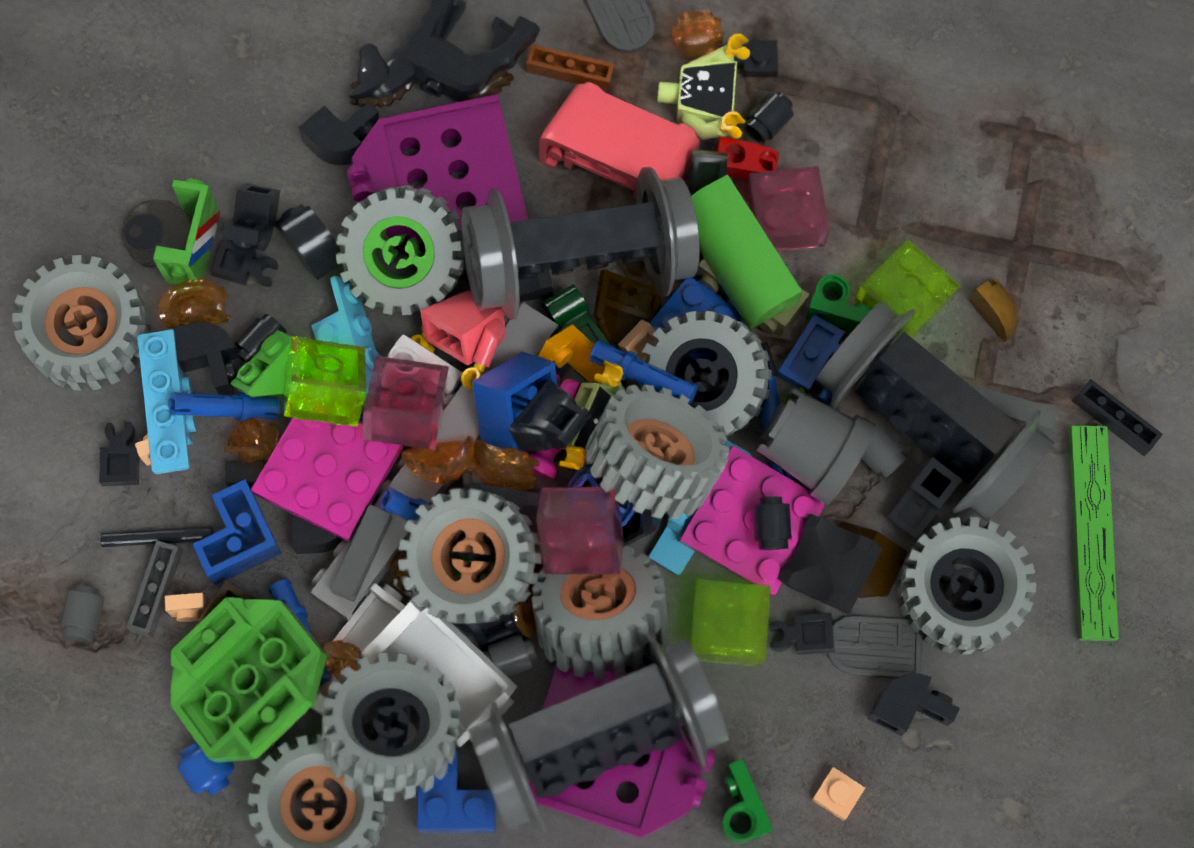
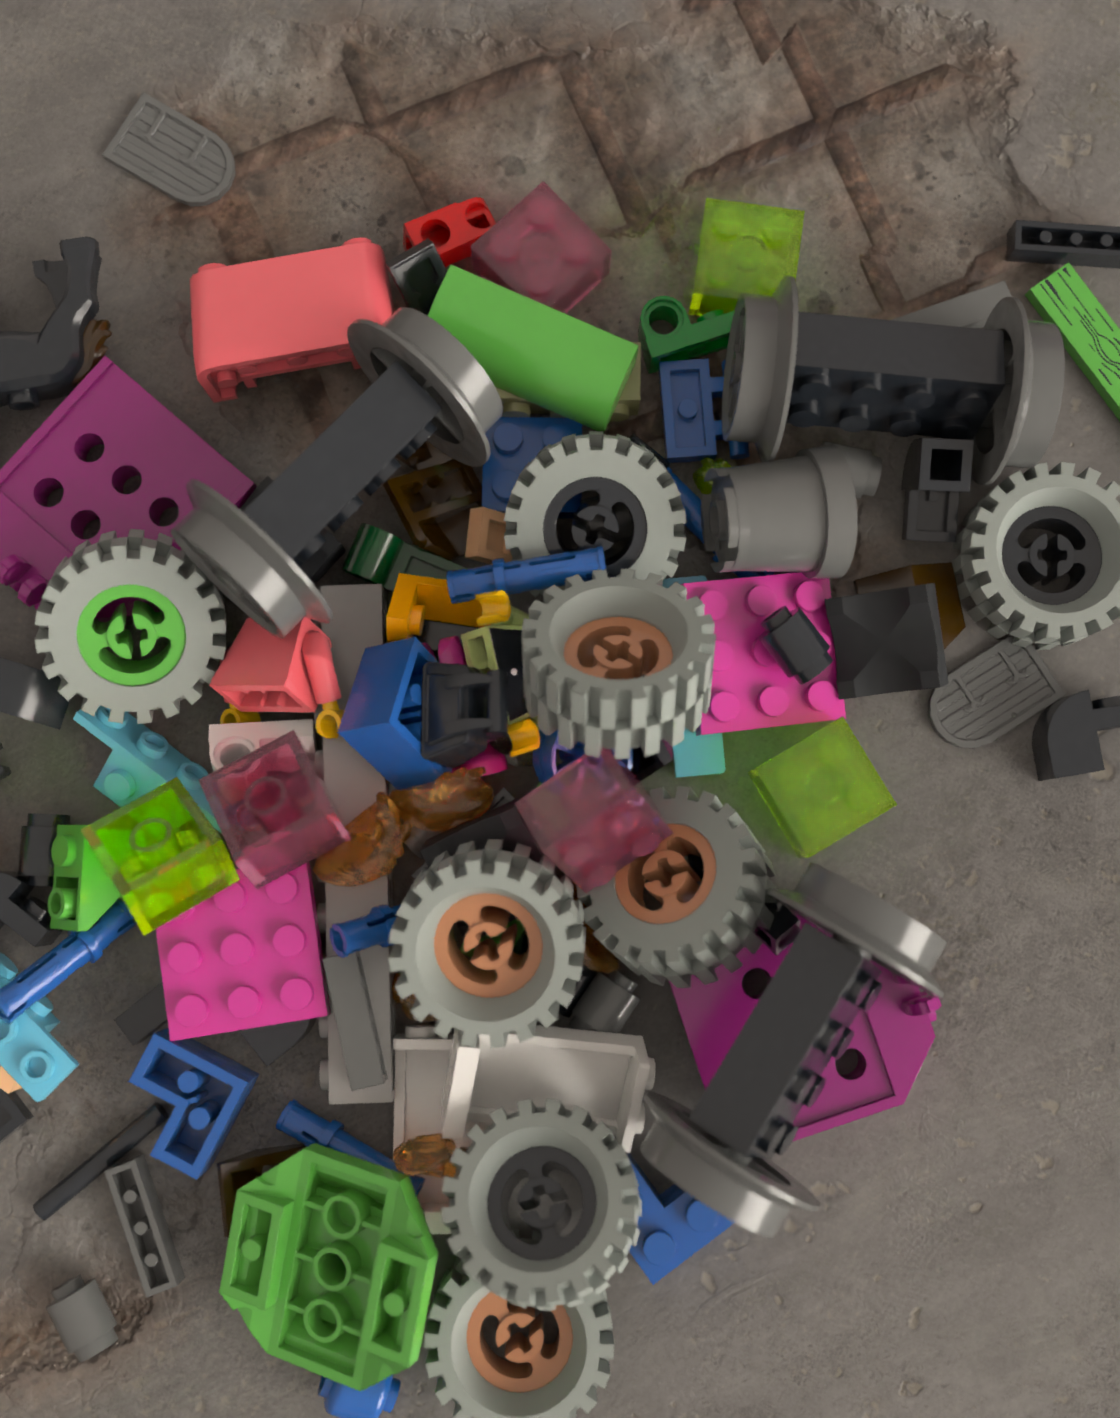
camera: 35 degrees left, 10 degrees up
light nougat plate [165,593,209,622] -> none
clear orange hat [224,418,279,462] -> none
dark orange piece [526,44,615,92] -> none
torso [657,33,750,140] -> none
clear orange head [672,10,722,57] -> none
black plate [719,40,778,77] -> none
green plate [720,759,773,844] -> none
black brick [743,92,794,144] -> none
black plate [769,613,835,655] -> none
light nougat plate [812,767,865,821] -> none
pearl gold brick [969,278,1018,343] -> none

